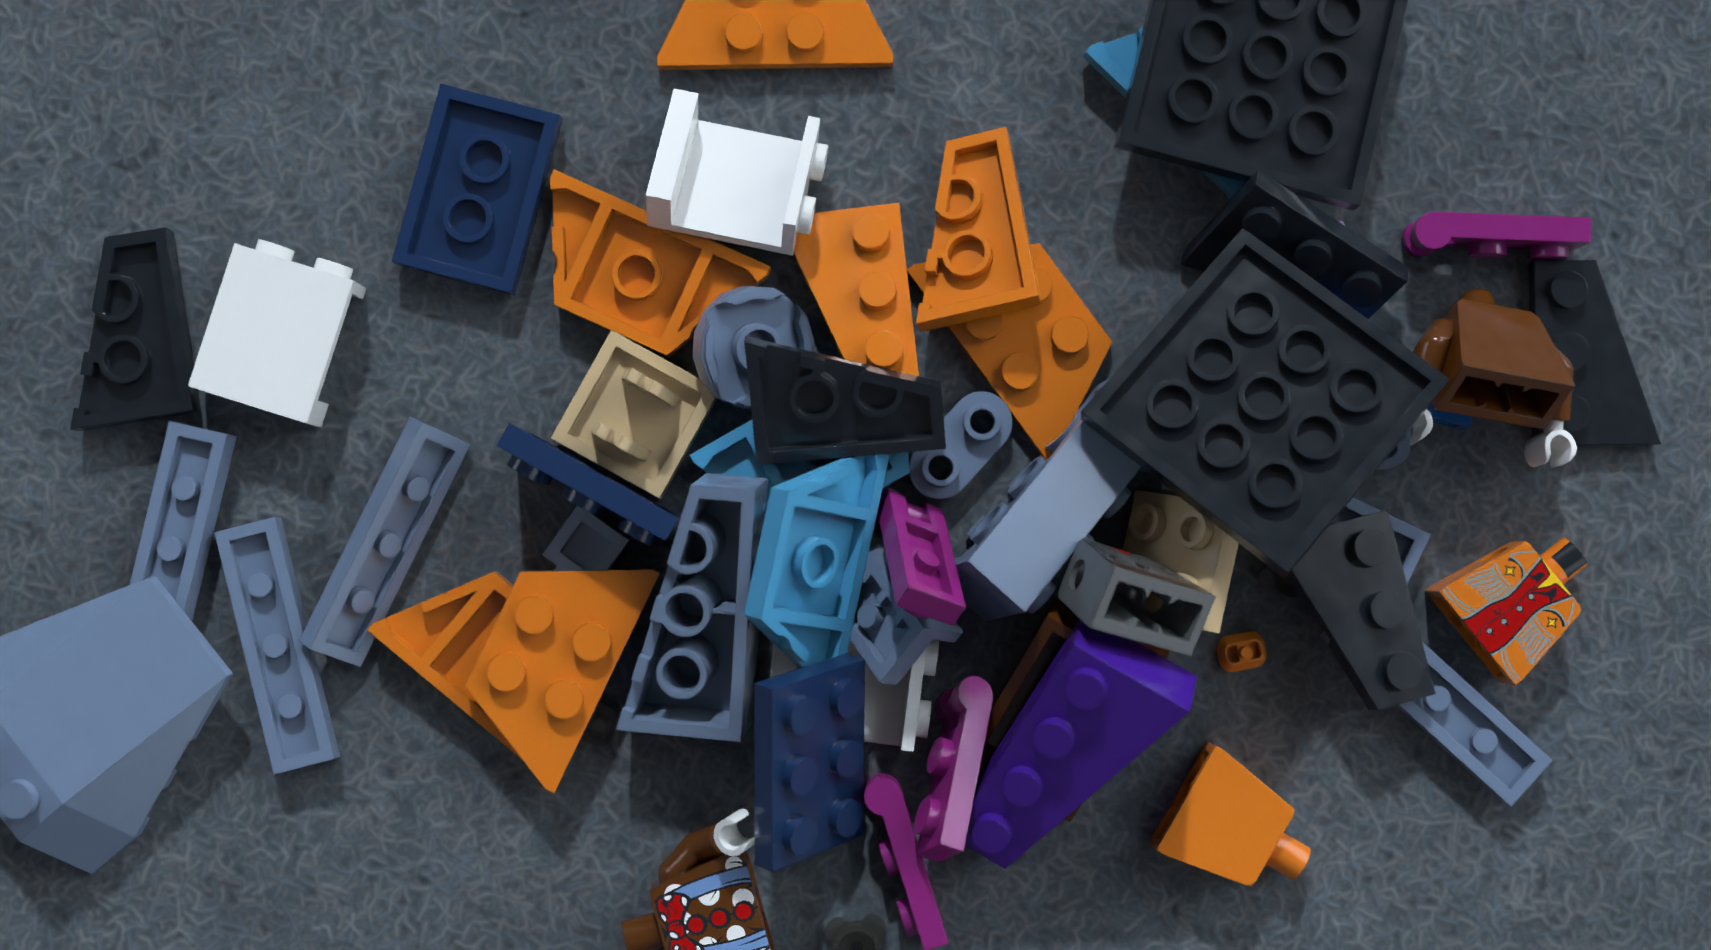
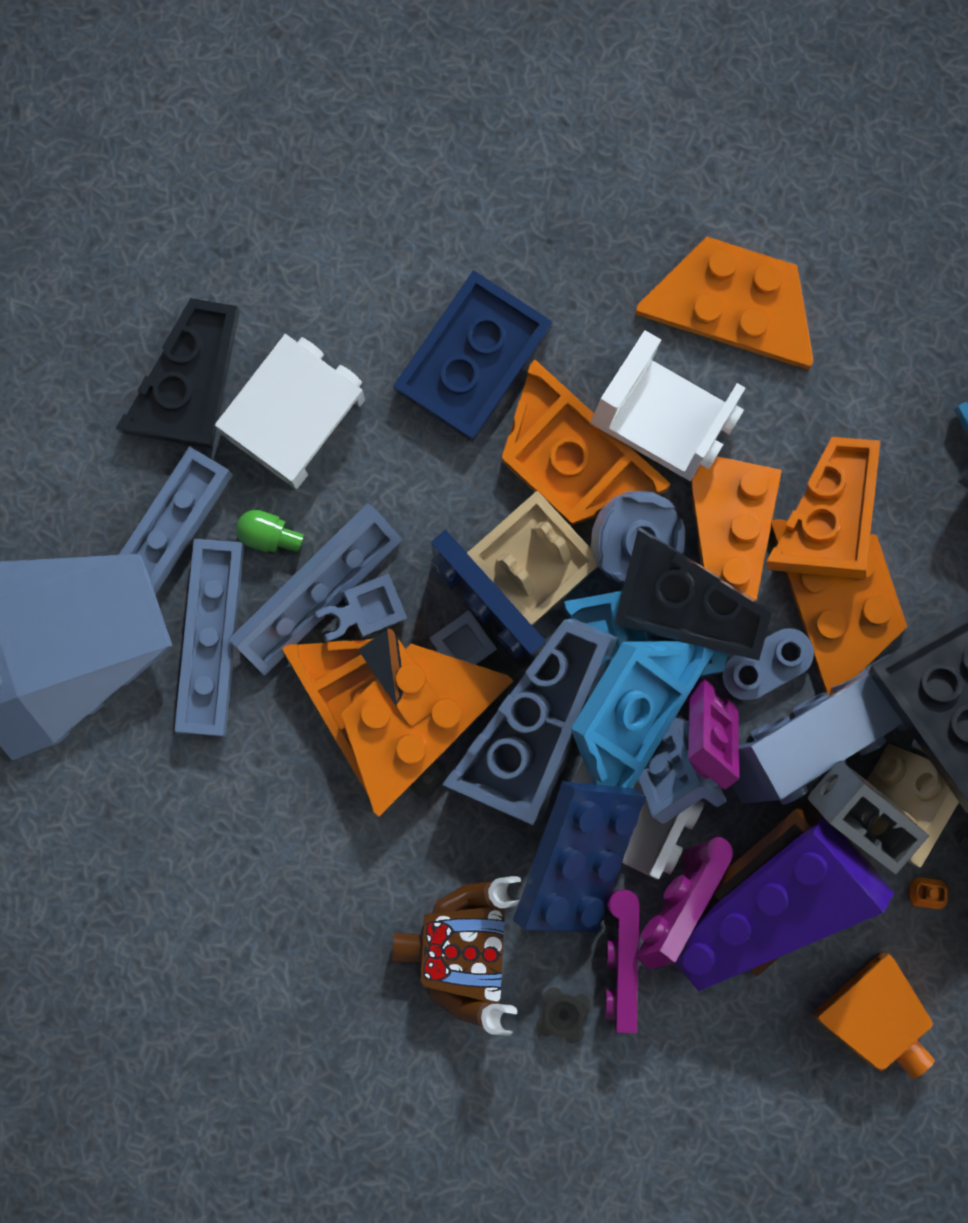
camera: 20 degrees right, 5 degrees down
none -> bright green cylinder [236,510,304,553]
none -> sand blue plate [314,574,407,643]
none -> sticker [359,629,440,726]

